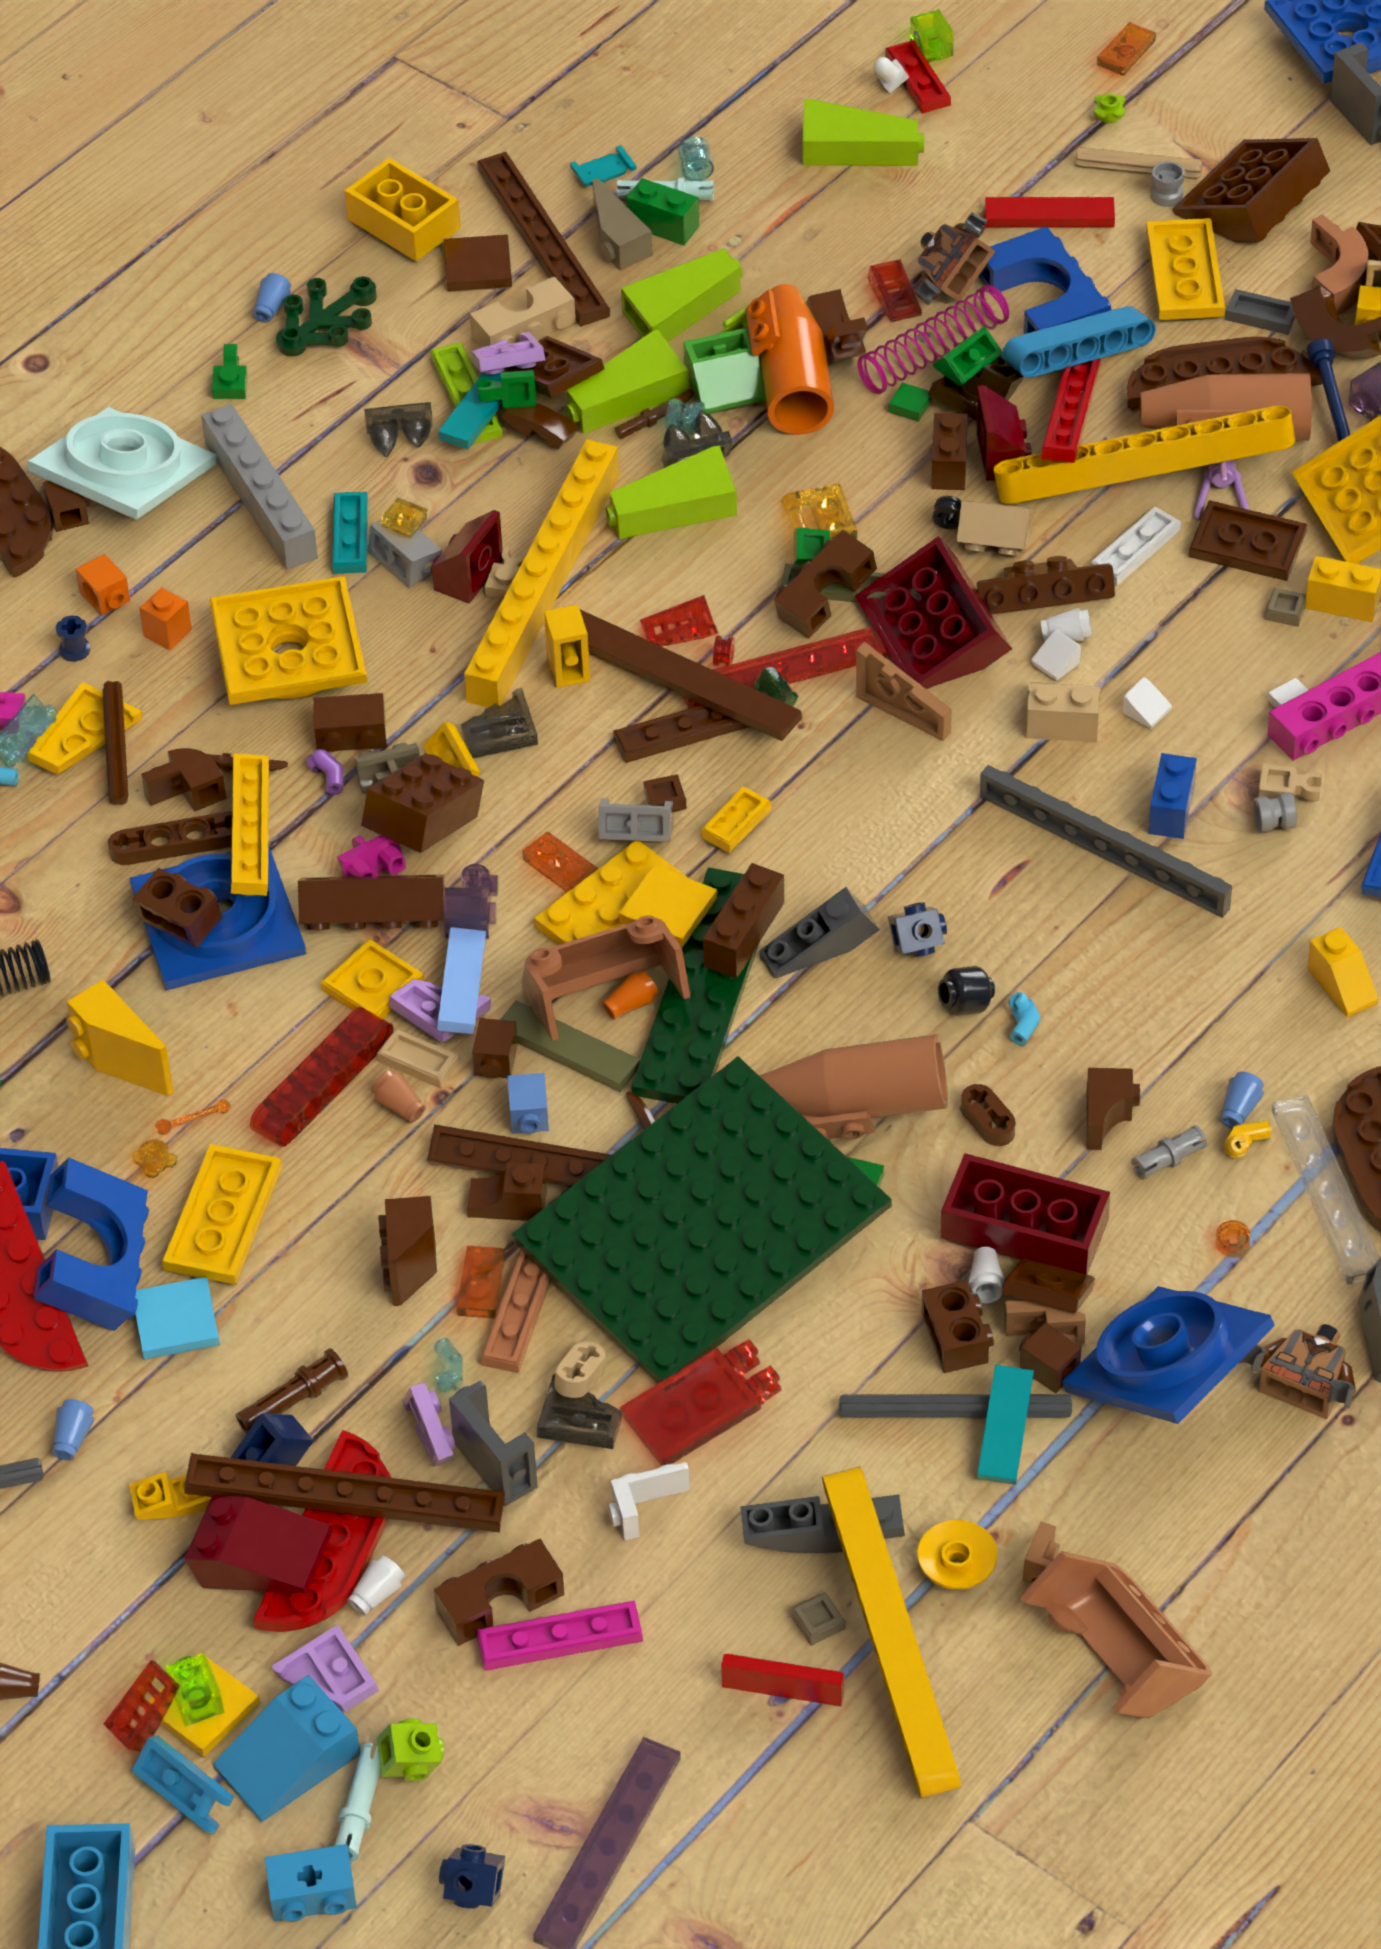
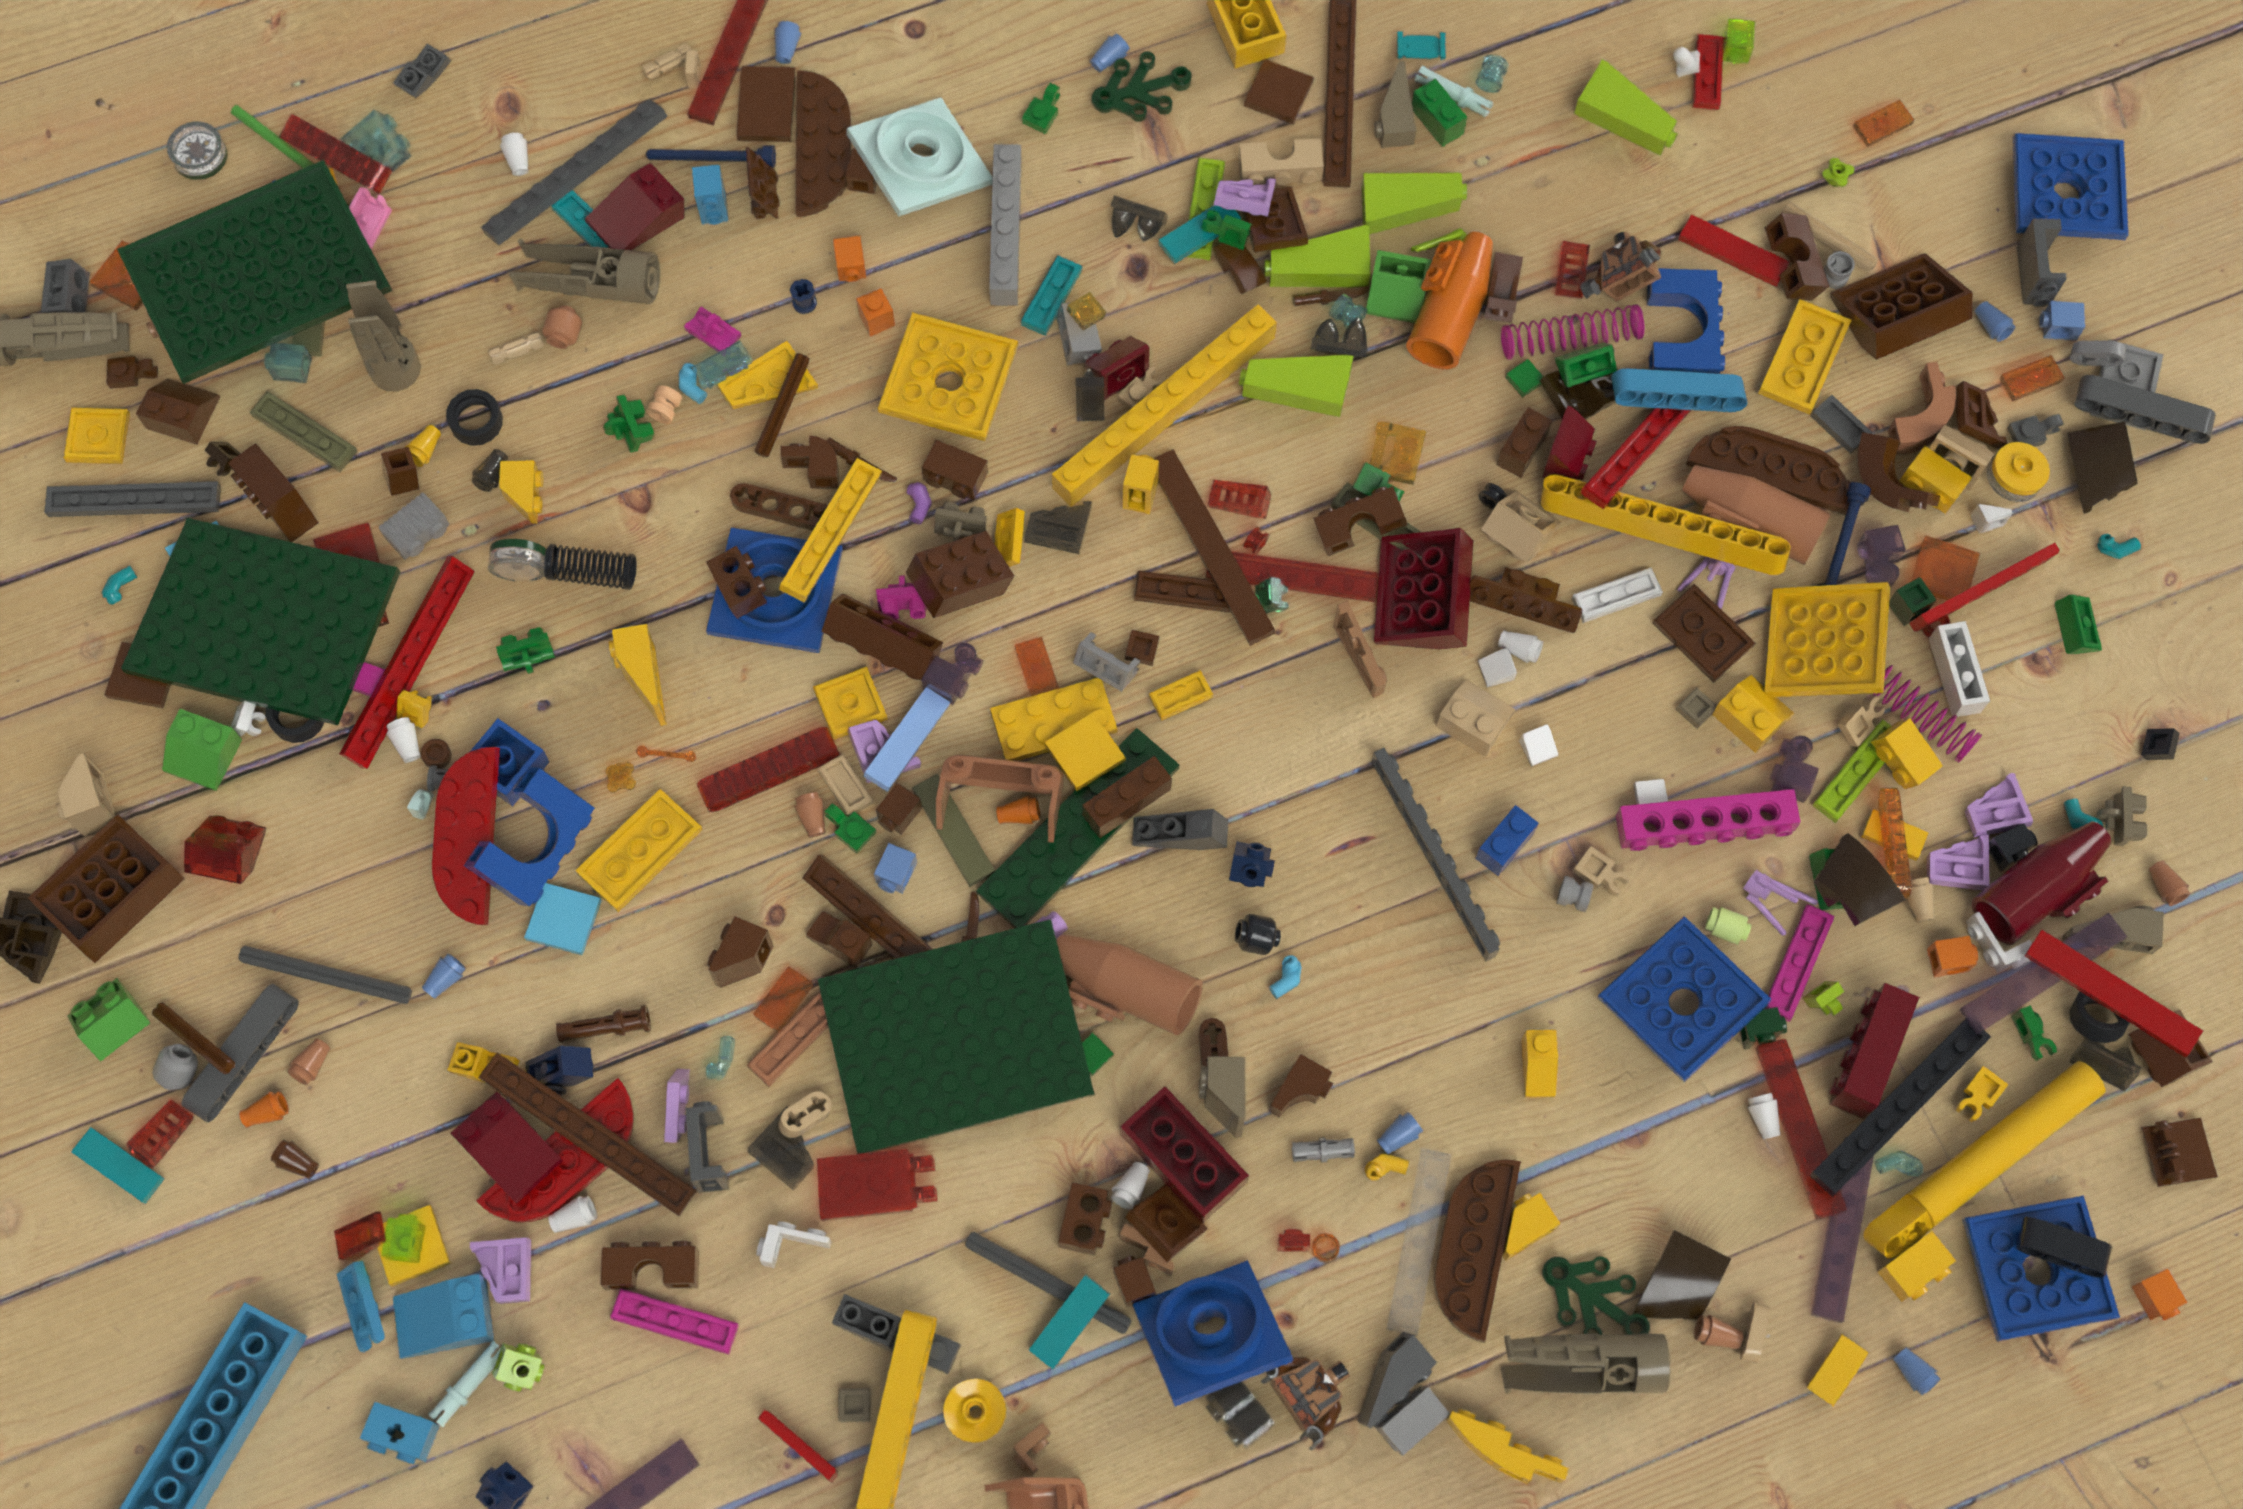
camera: 25 degrees right, 20 degrees up
none -> green plate [824,803,876,854]
none -> clear smoke tile [1076,368,1105,421]
none -> dark tan slope [1199,1056,1245,1138]
none -> clear smoke brick [1205,1381,1275,1450]
none -> clear red plate [1277,1229,1310,1252]
none -> reddish brown arch [1765,213,1829,301]
none -> medium blue cone [1974,301,2015,342]

